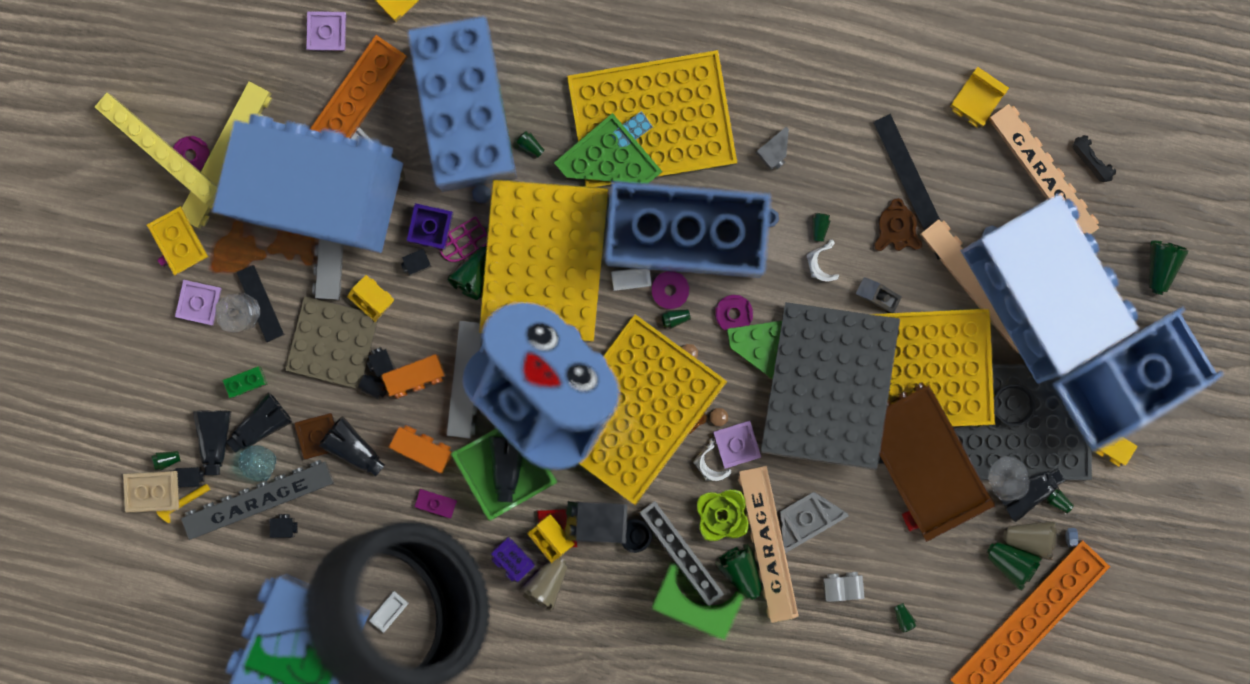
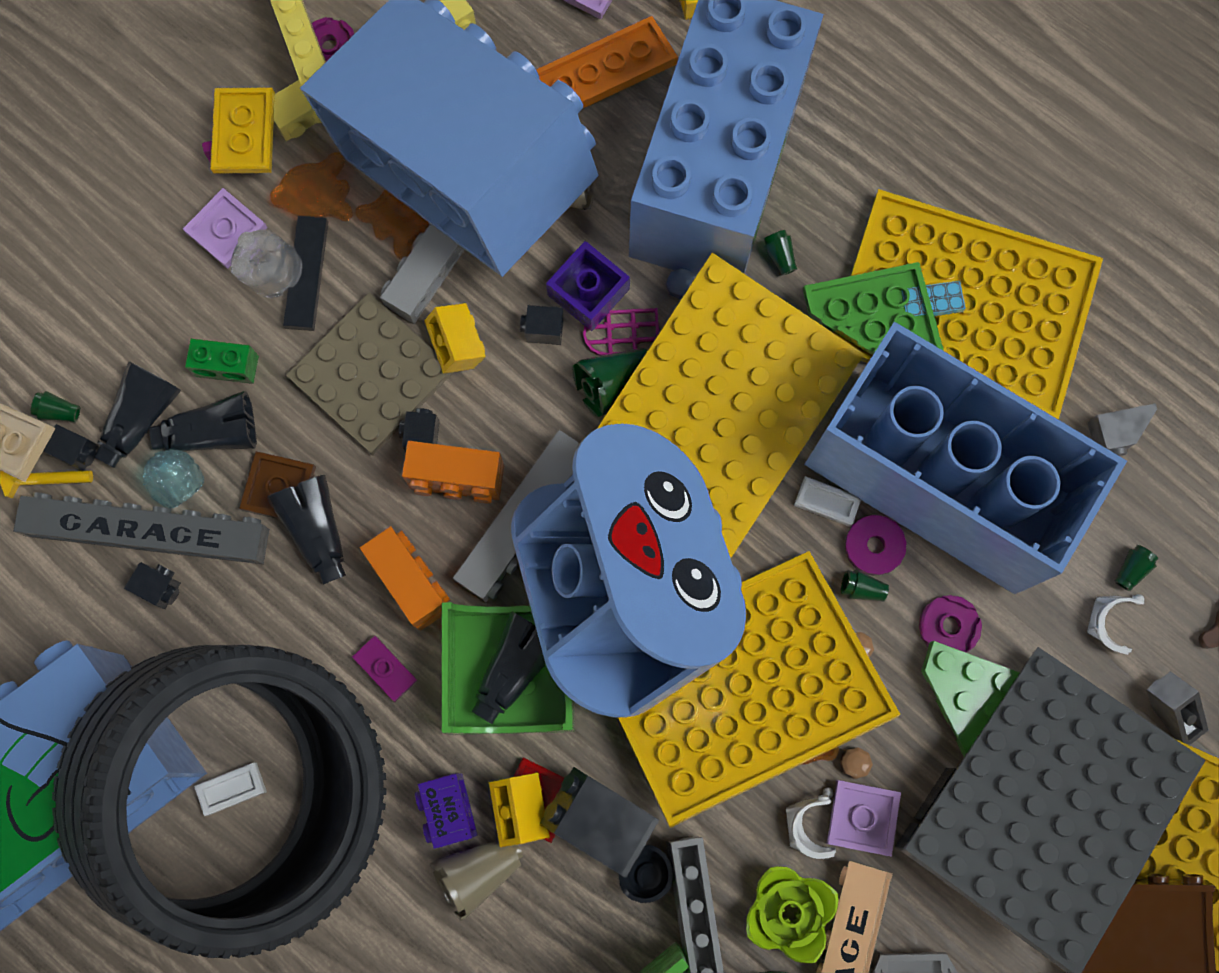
camera: 25 degrees right, 10 degrees down
black brick [358,374,387,400] -> none

